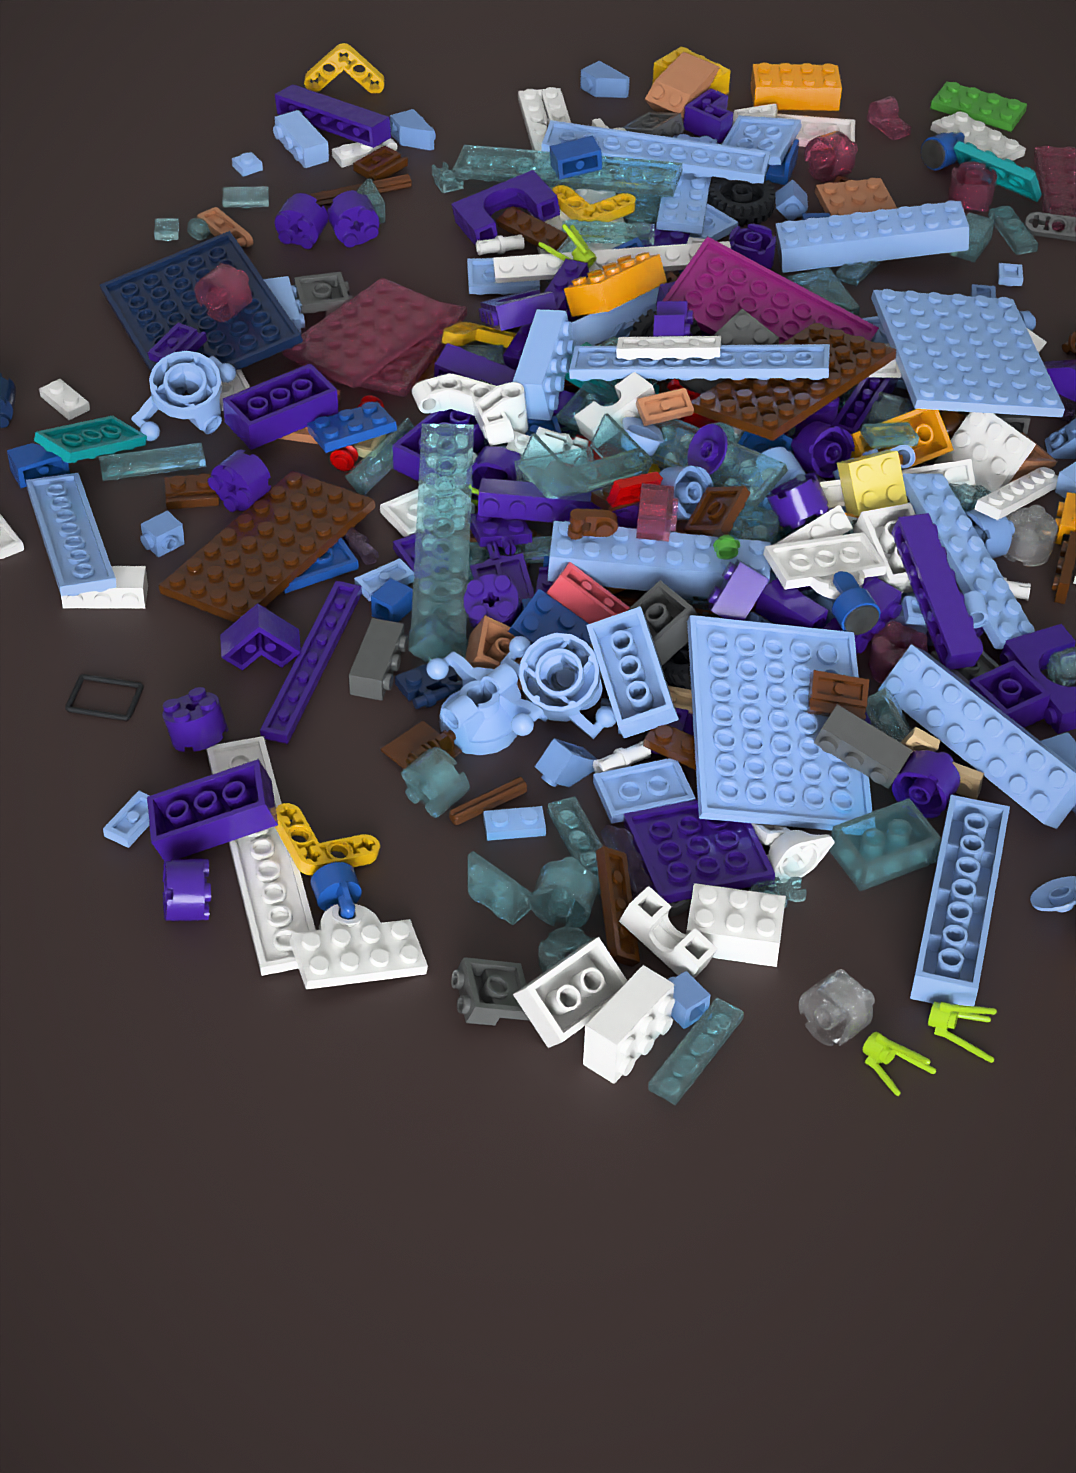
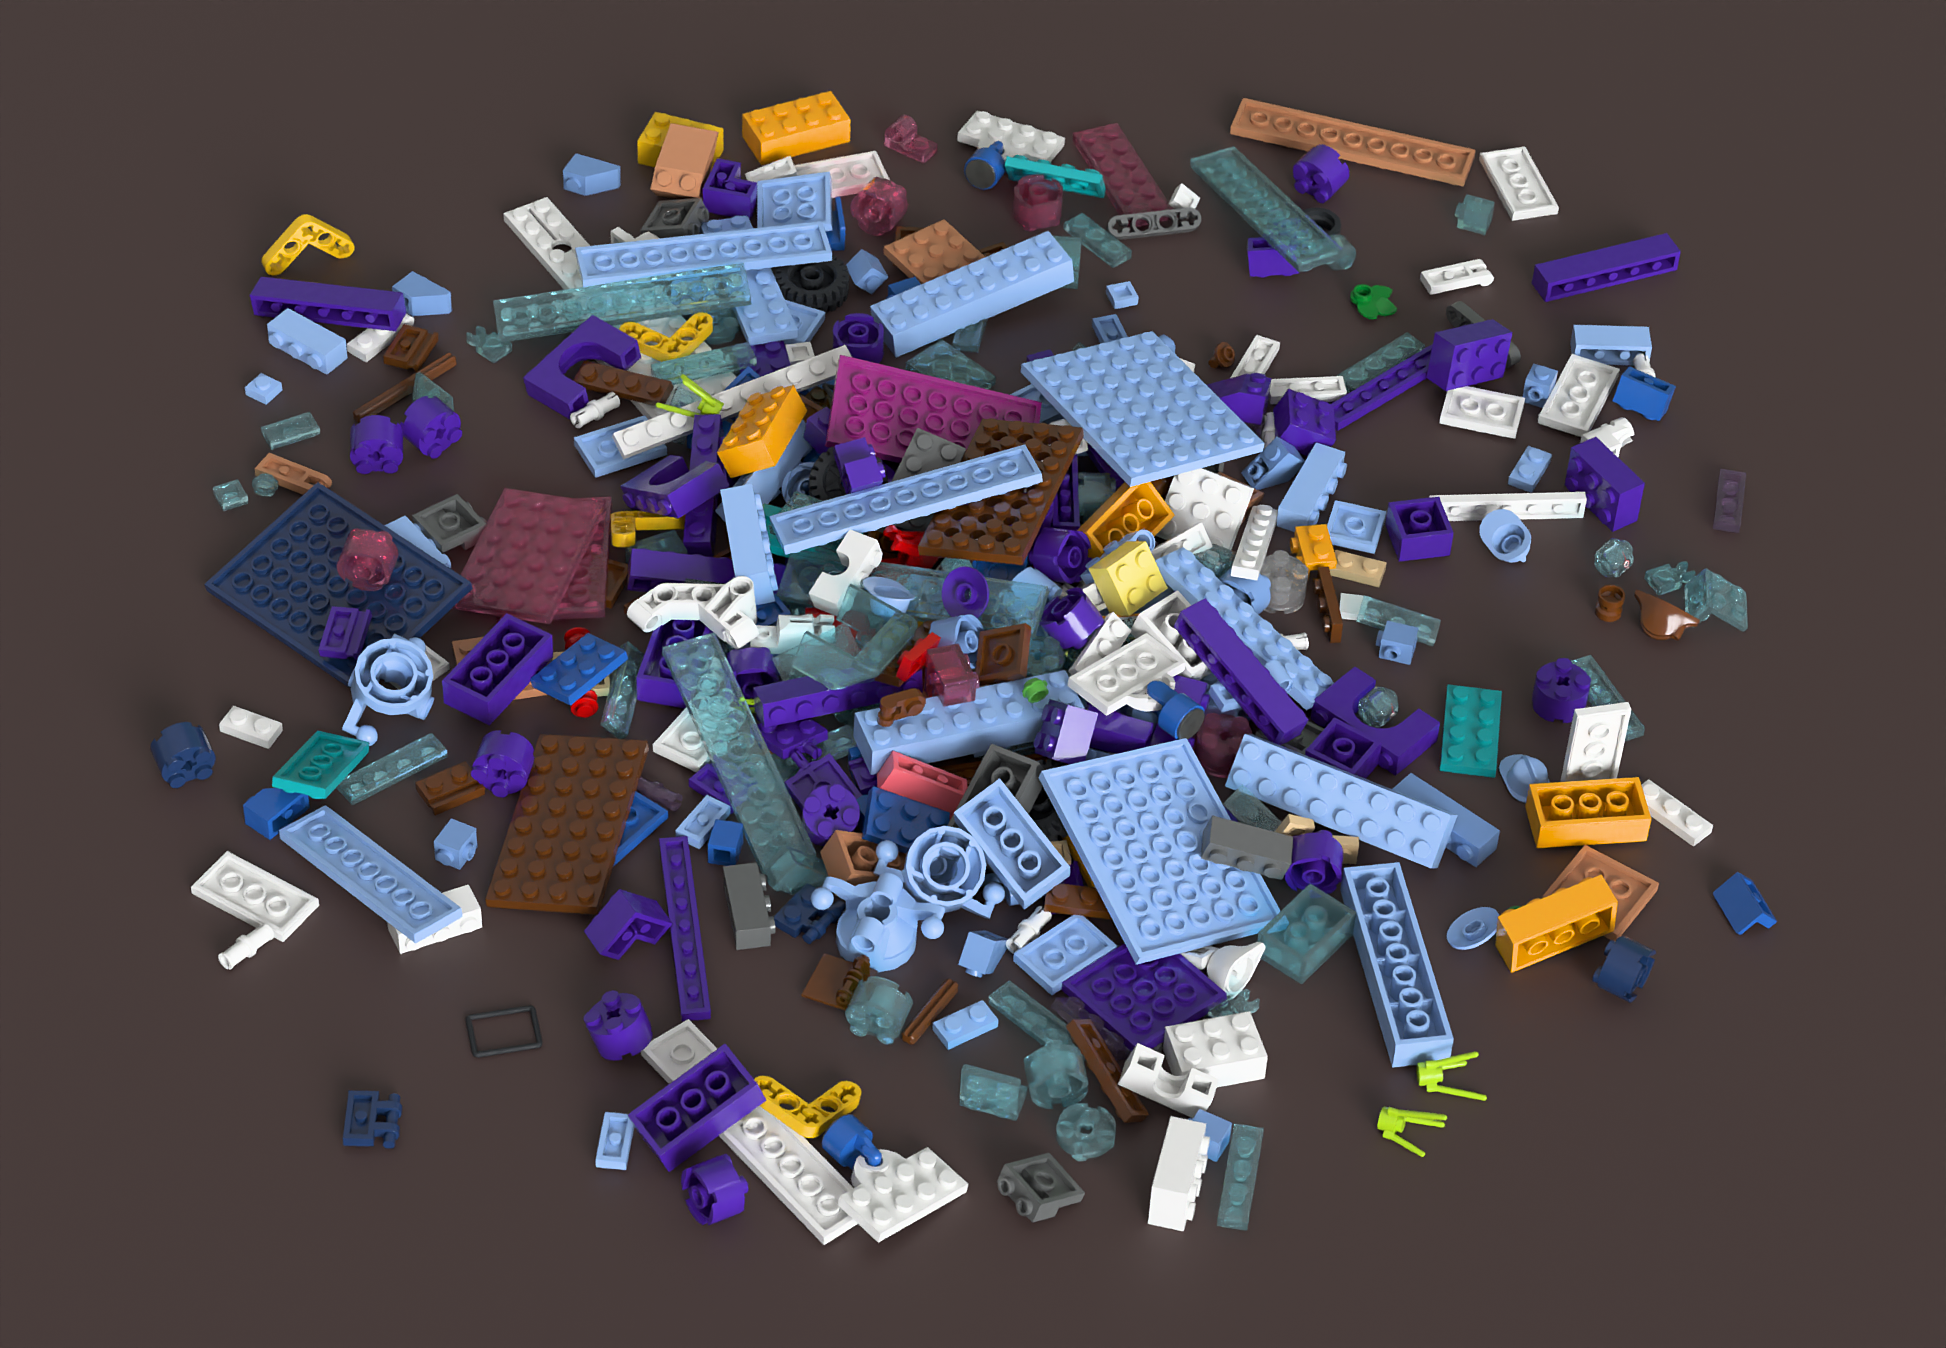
camera: 25 degrees left, 0 degrees up
white brick [513,937,627,1048] -> none
blue brick [549,136,602,180] -> none
white plate [616,336,721,360] -> none
nougat plate [636,388,694,426] -> none
clear brick [799,969,875,1046] -> none
reddish brown plate [807,670,869,721] -> none
clear light blue plate [860,422,920,449] -> none
bright green plate [930,82,1027,132] -> none

